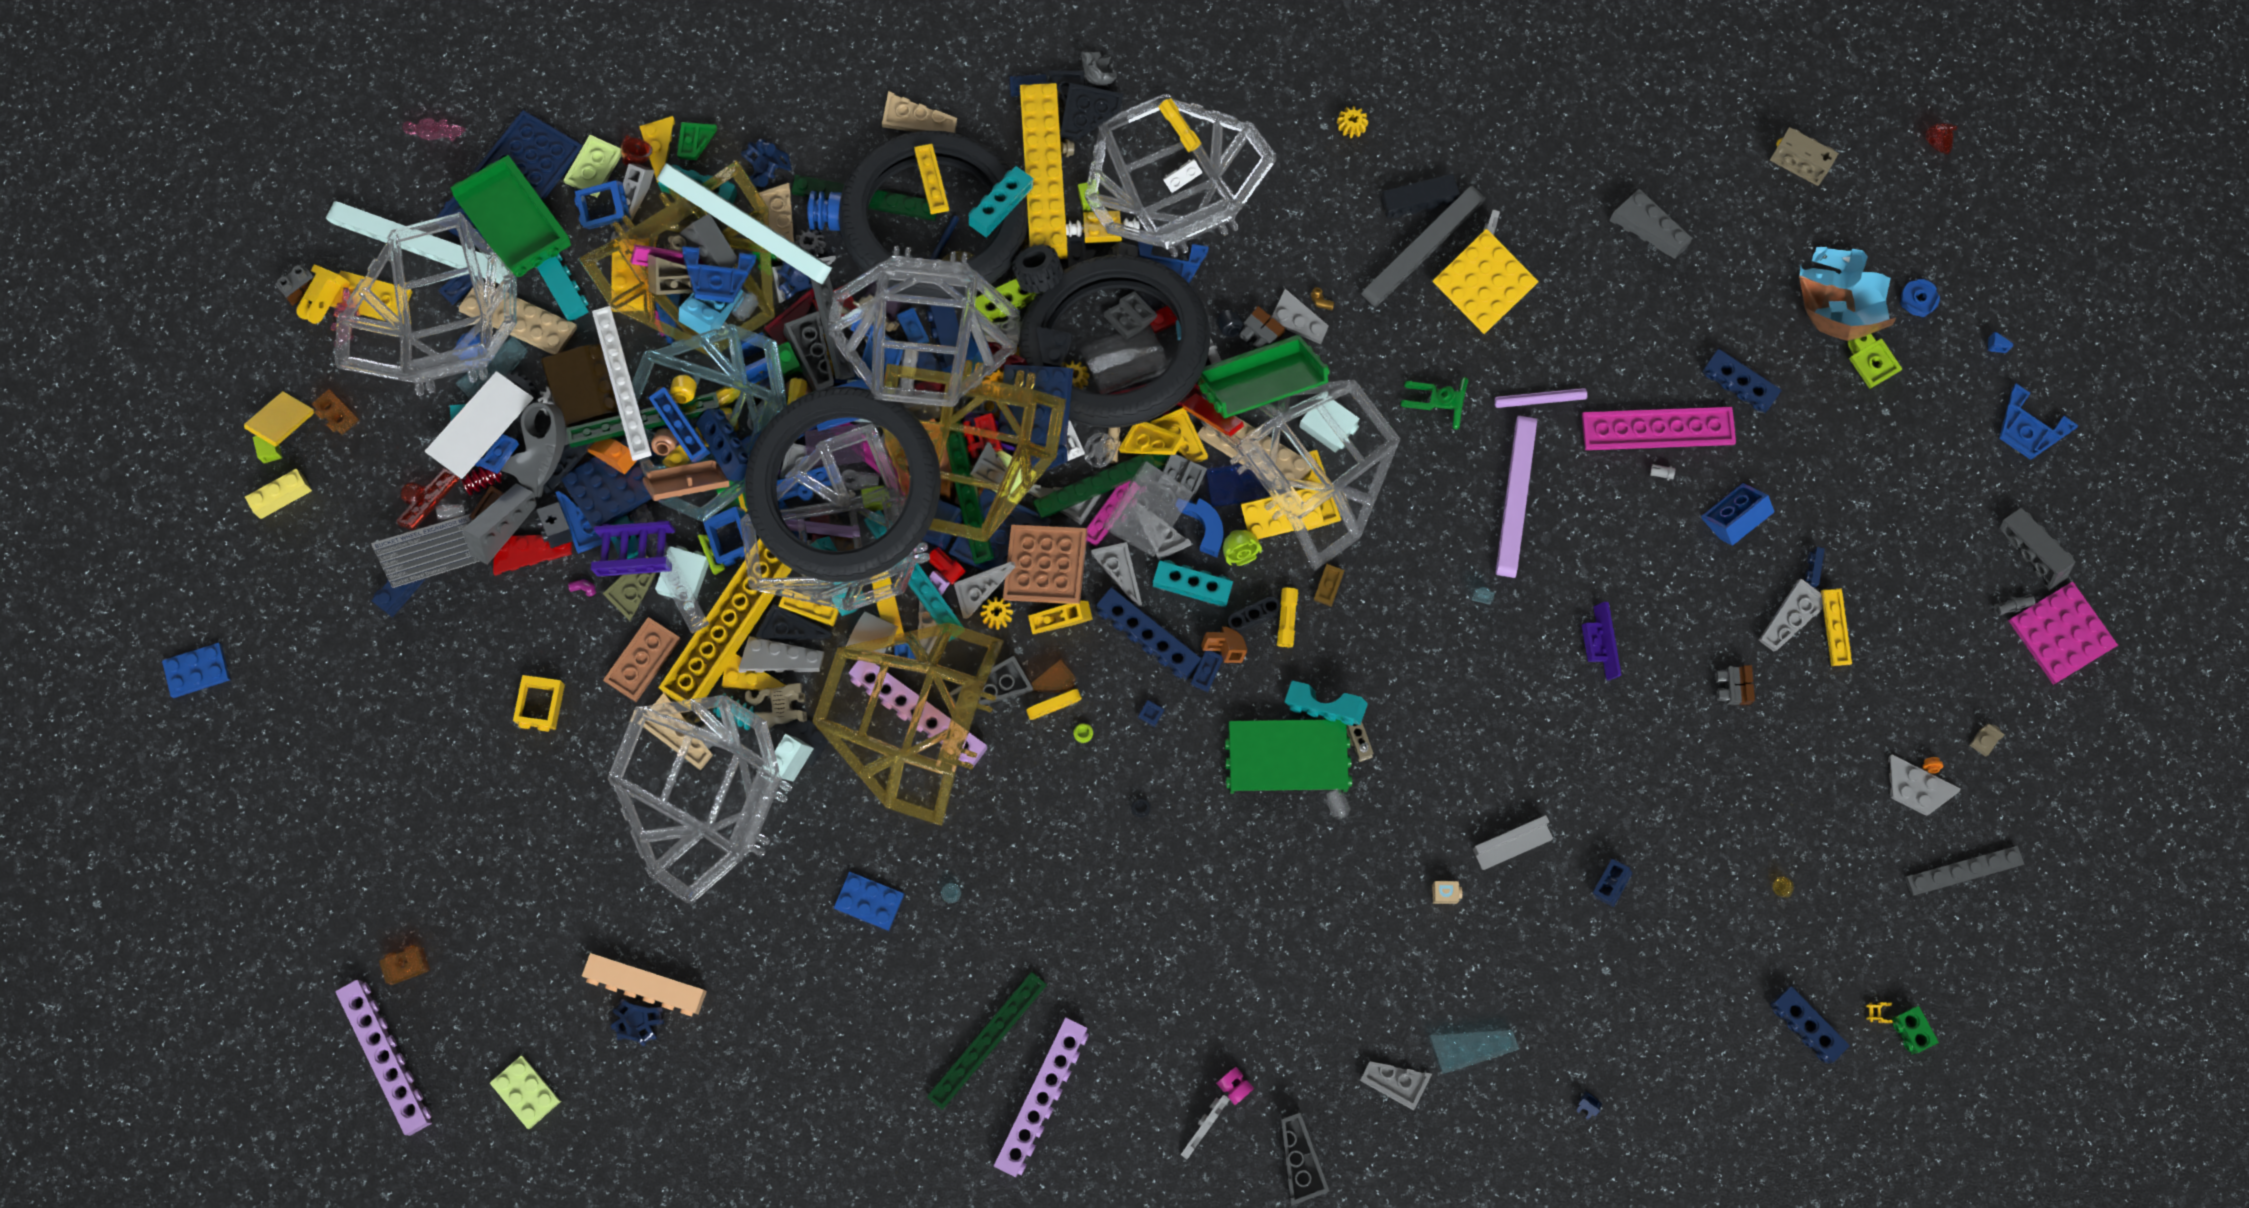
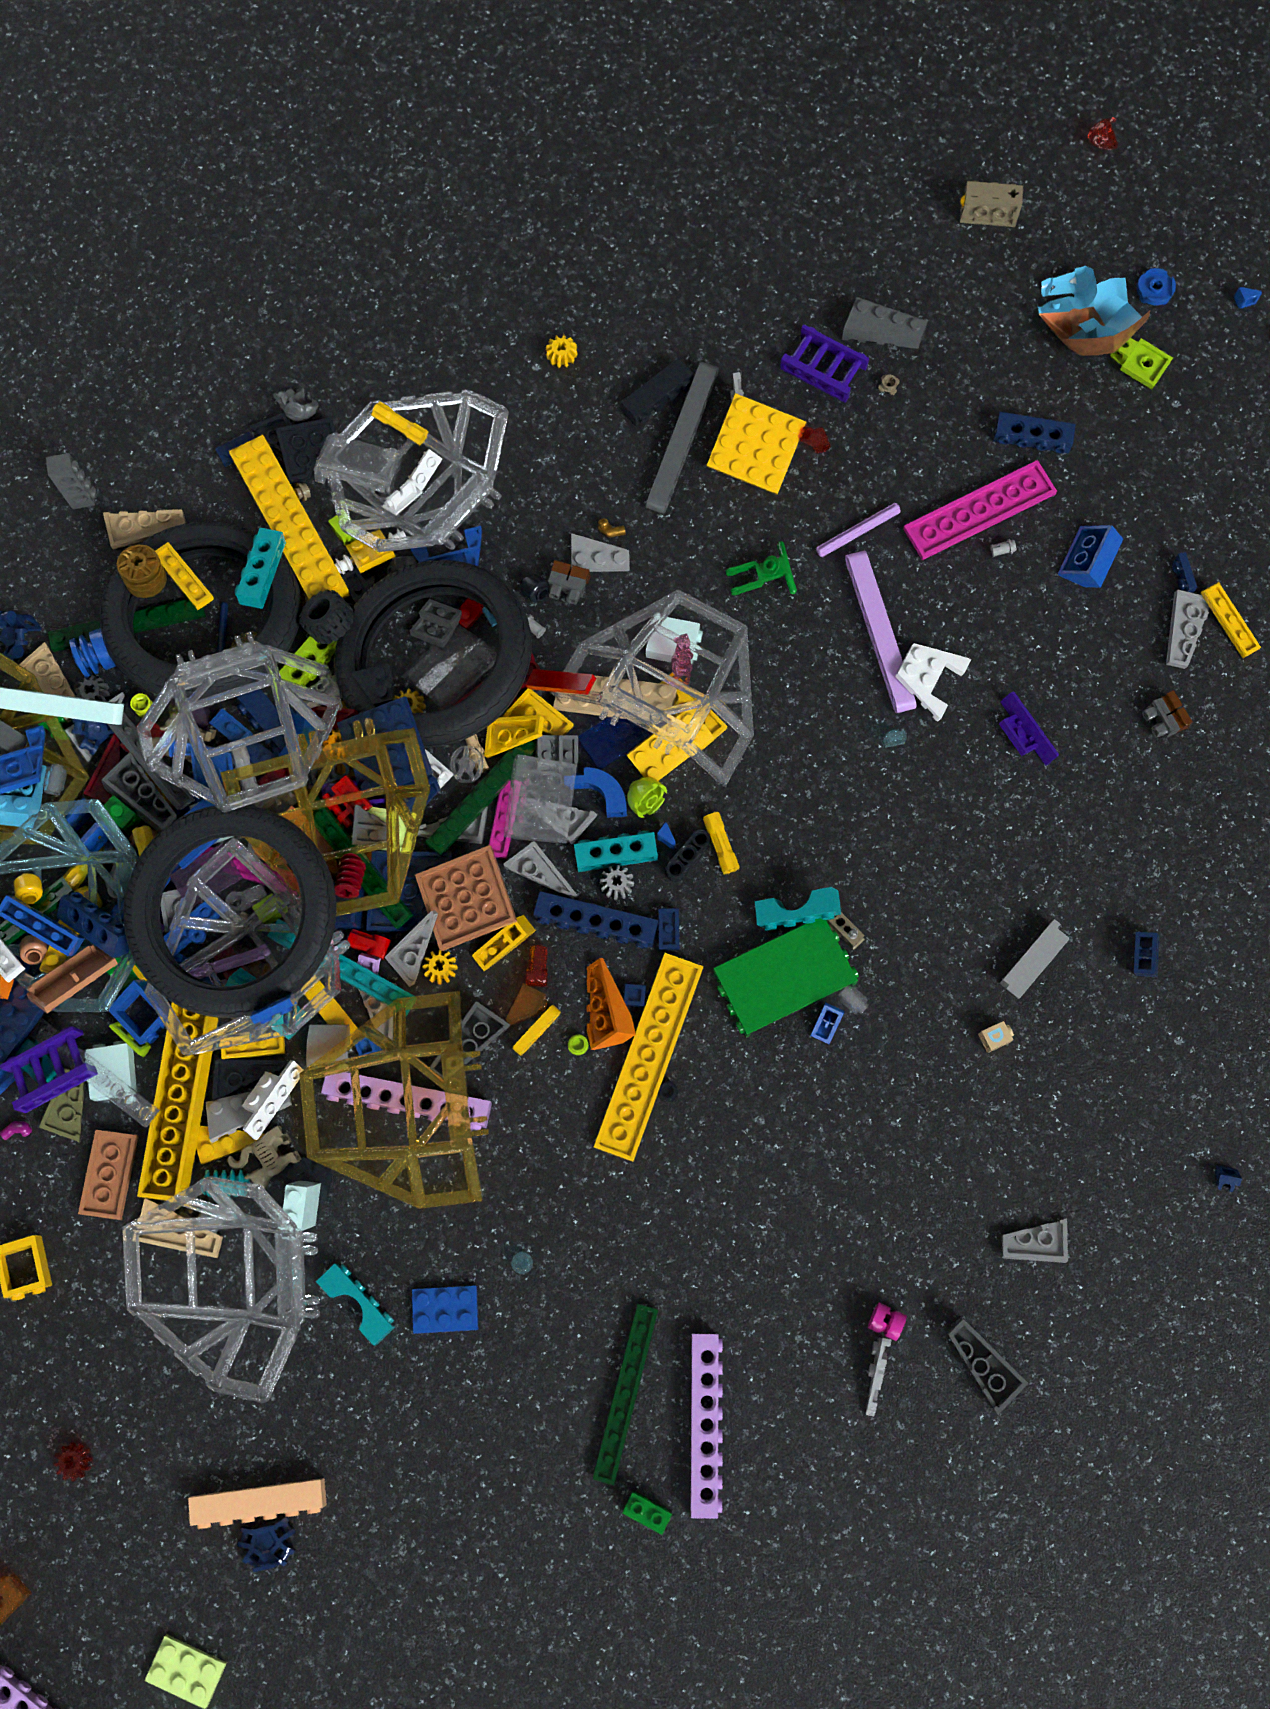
camera: 20 degrees left, 0 degrees up
green panel [1198,335,1330,419] -> none
dark orange brick [1201,627,1247,663] -> none
pearl gold plate [1314,564,1345,607] -> none
clear light blue wing [1429,1030,1519,1074] -> none
none -> dark grey brick [46,453,97,509]
none -> clear red gear [53,1442,93,1481]
none -> pearl gold wheel [116,544,167,598]
none -> neon yellow wheel [130,693,155,718]
none -> white bracket [242,1060,304,1140]
none -> blue plate [250,993,298,1024]
none -> clear windscreen [314,433,401,500]
none -> teal arch [316,1263,395,1346]
none -> dark red piece [334,853,366,898]
none -> white hinge [382,479,423,515]
none -> clear red piece [526,945,548,987]
none -> orange wedge [587,958,636,1050]
none -> yellow plate [594,953,703,1162]
none -> light grey gear [600,865,634,900]
none -> green brick [623,1490,672,1535]
none -> blue slope [657,822,676,849]
none -> clear pink animal [671,633,693,689]
none -> dark purple fence [780,324,869,403]
none -> clear red piece [798,426,831,453]
none -> blue slope [811,1003,845,1044]
none -> dark tan plate [878,375,900,395]
none -> white wing [895,643,971,721]

